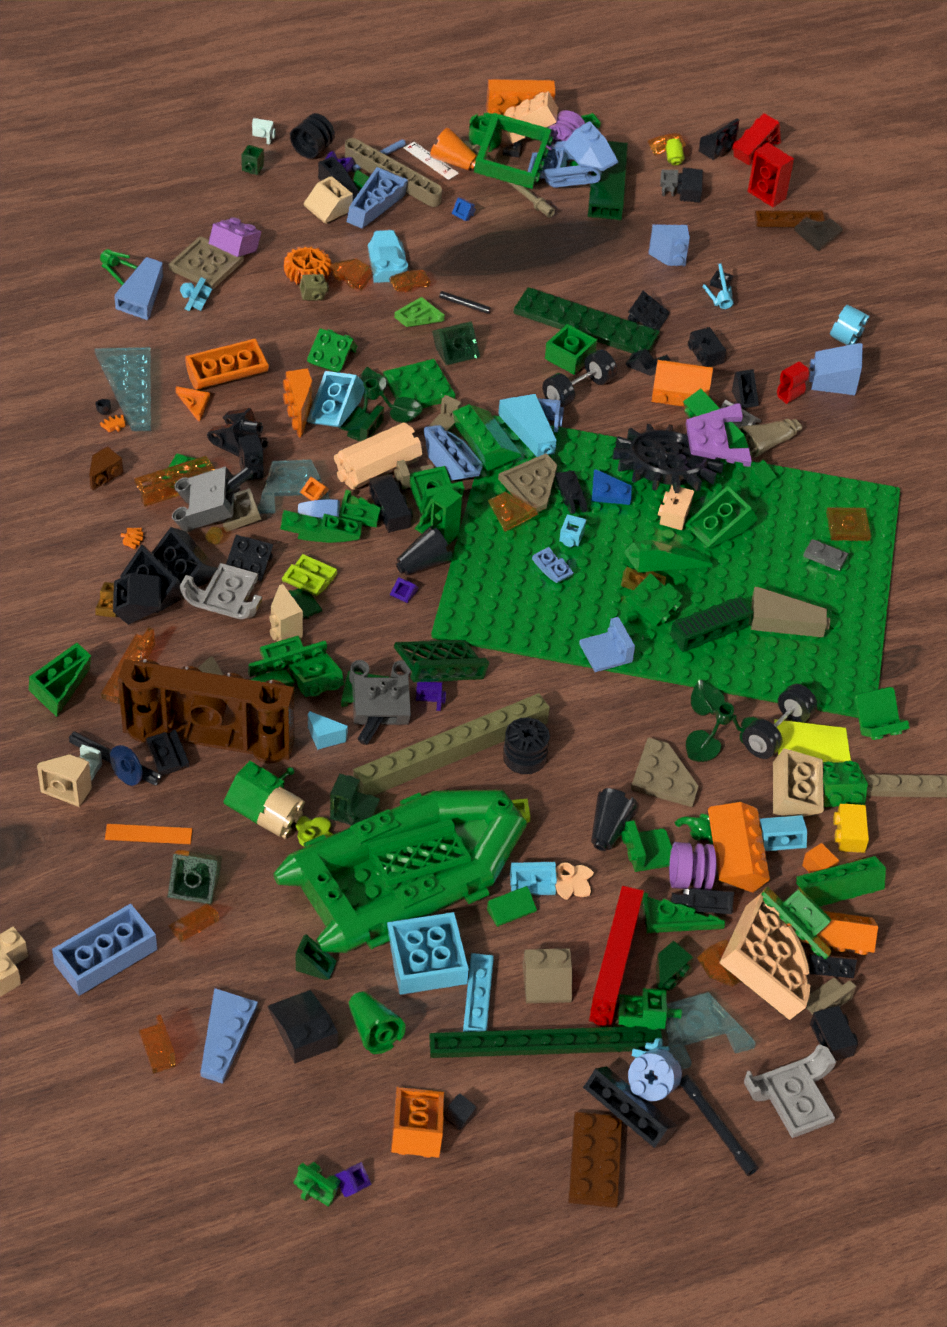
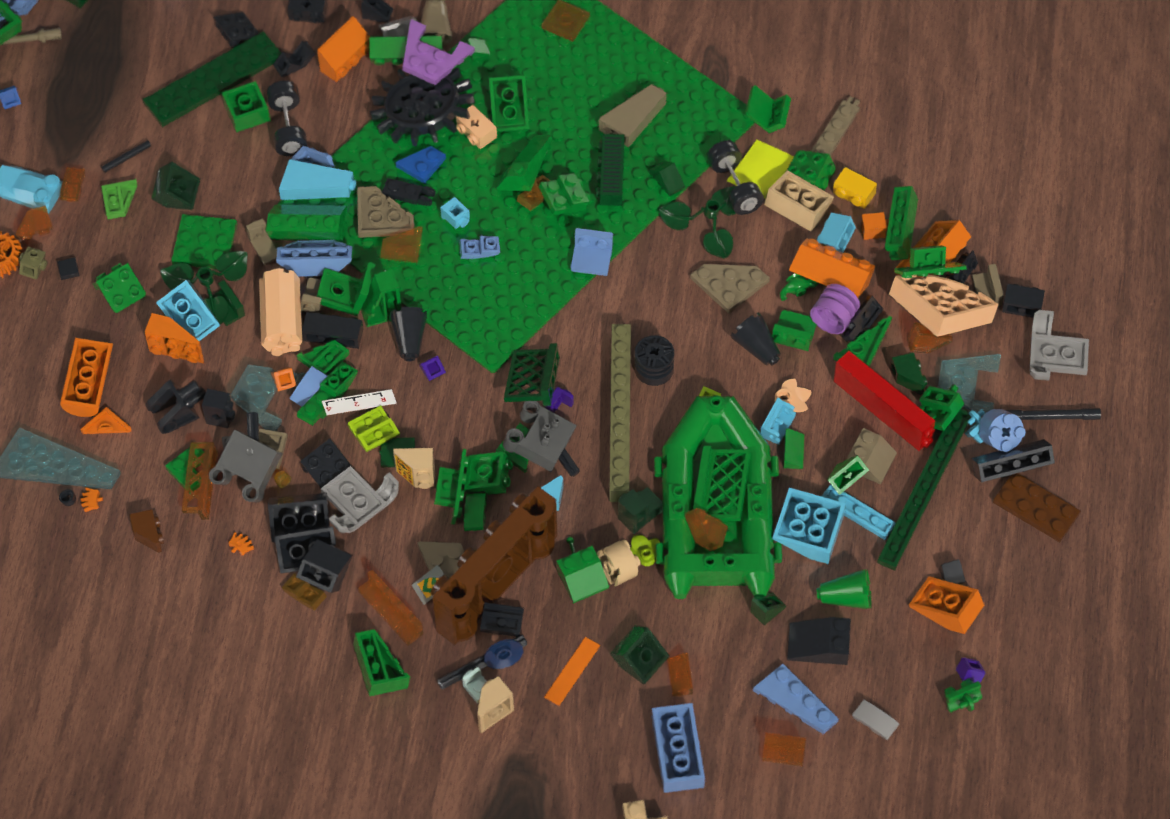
camera: 55 degrees left, 10 degrees up
dark grey plate [803,539,848,571] -> none
none -> black tile [57,258,80,280]
none -> white sticker [322,389,397,415]
none -> dark green slope [649,161,685,196]
none -> clear orange slope [685,508,728,551]
none -> green slope [827,455,869,495]
none -> light grey slope [852,700,899,740]

